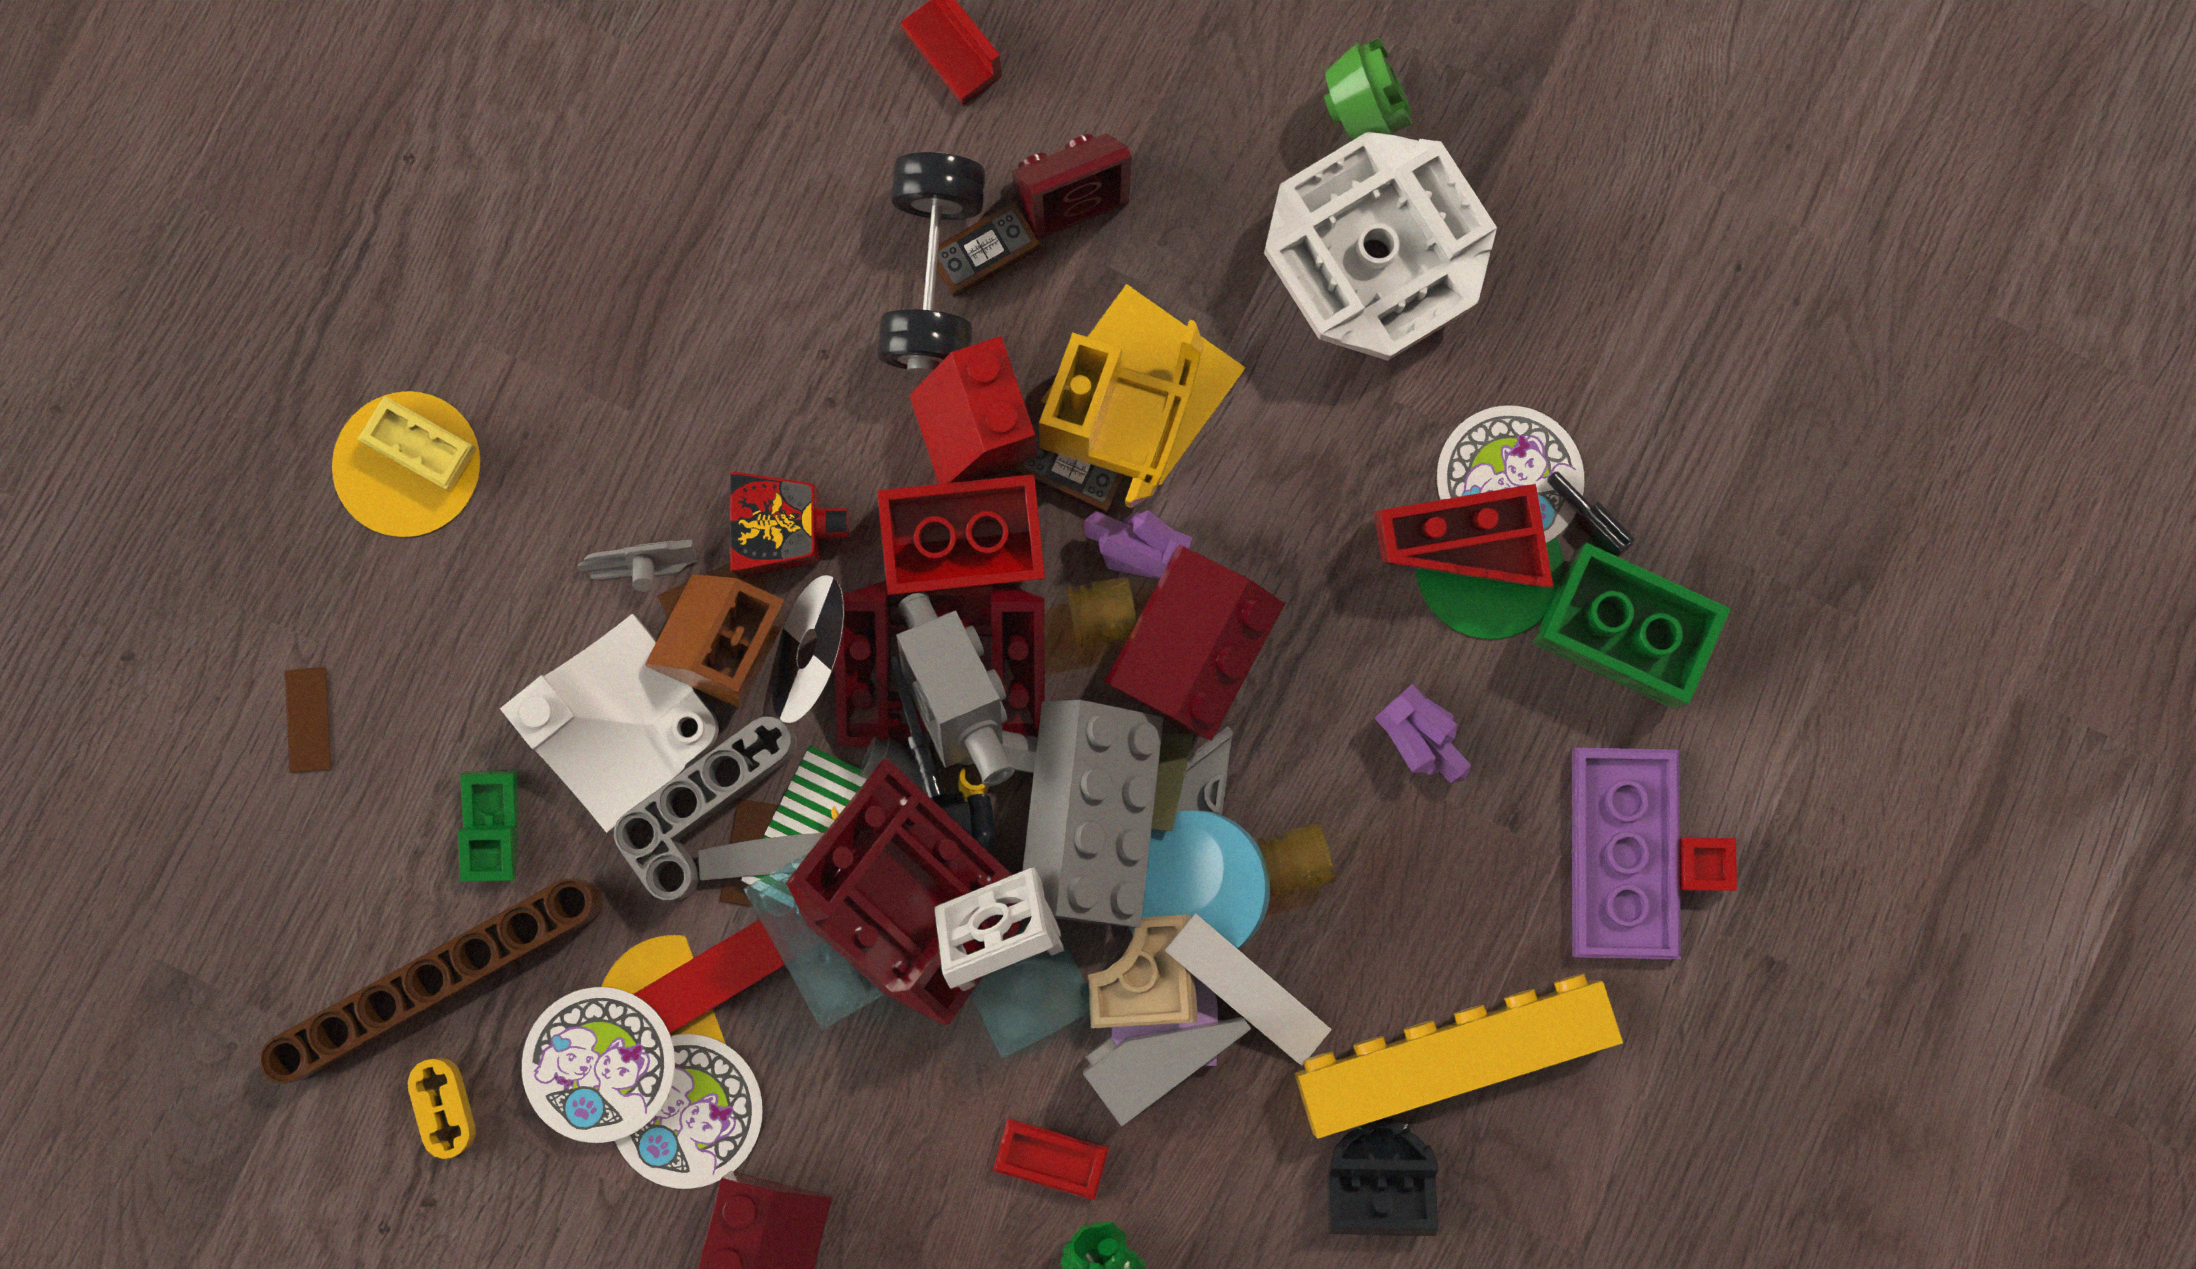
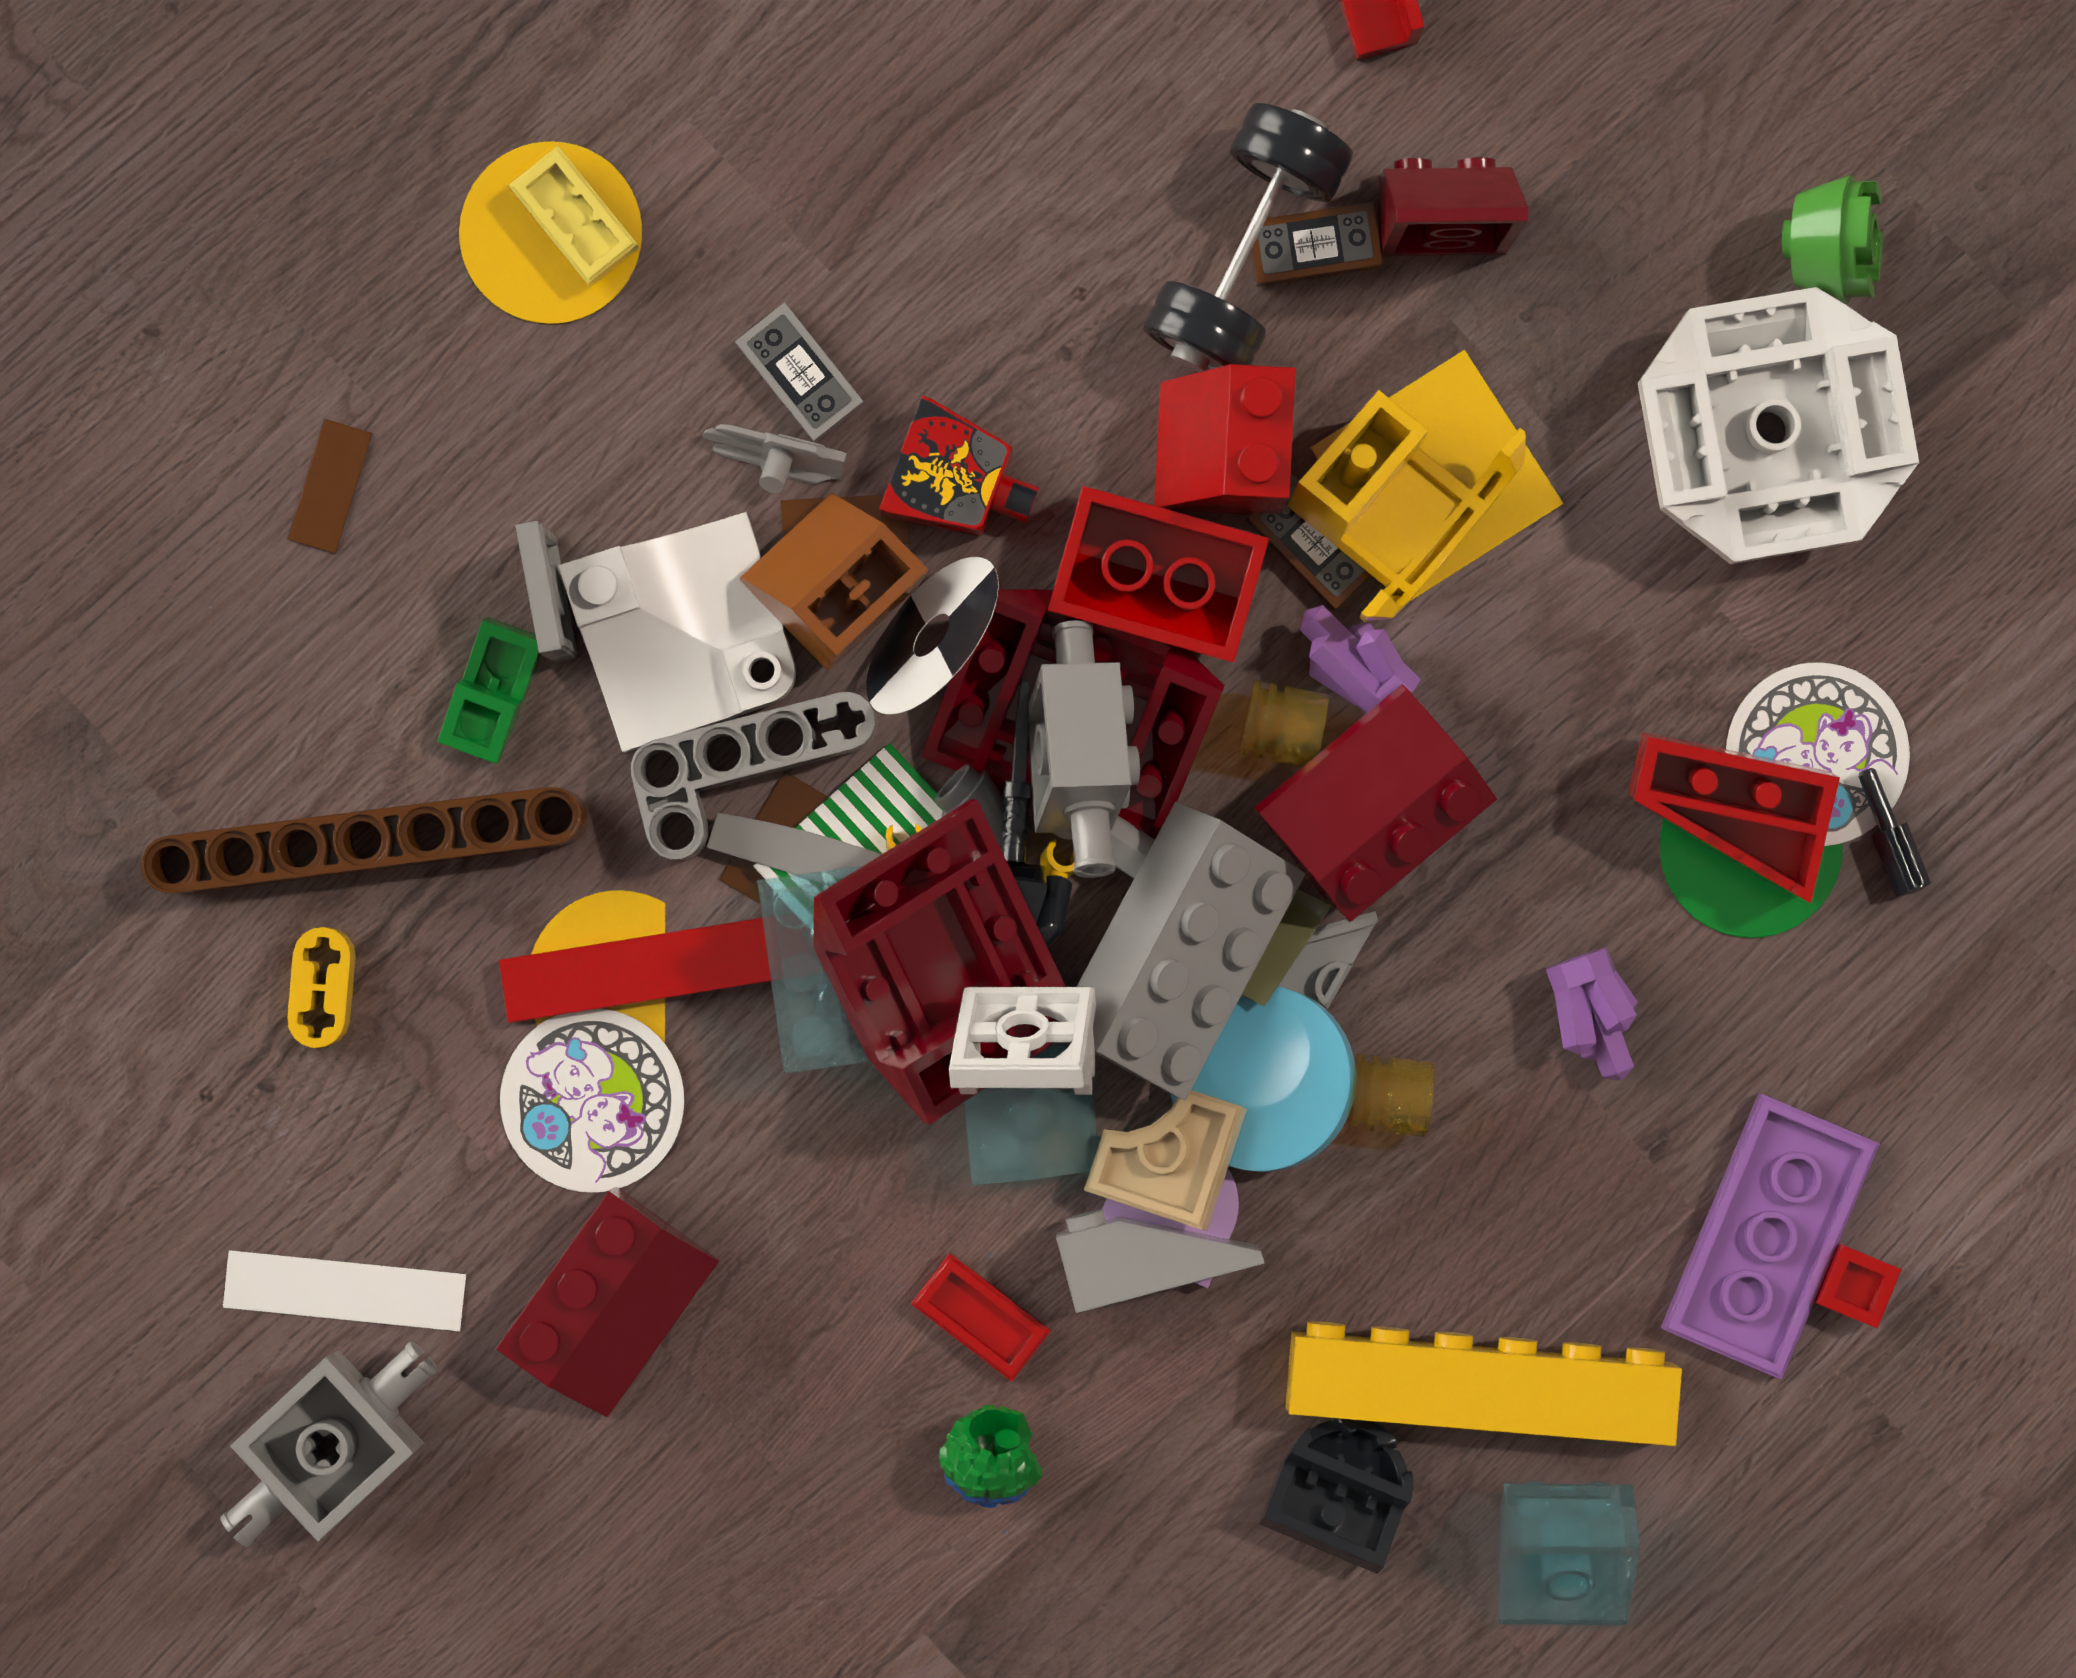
camera: 25 degrees right, 5 degrees up
sticker [522,987,675,1143] -> none
white sticker [1165,913,1332,1066] -> none
green brick [1532,543,1731,709] -> none
none -> light grey tile [515,521,578,662]
none -> tile [735,302,864,443]
none -> clear light blue slope [1498,1481,1640,1625]

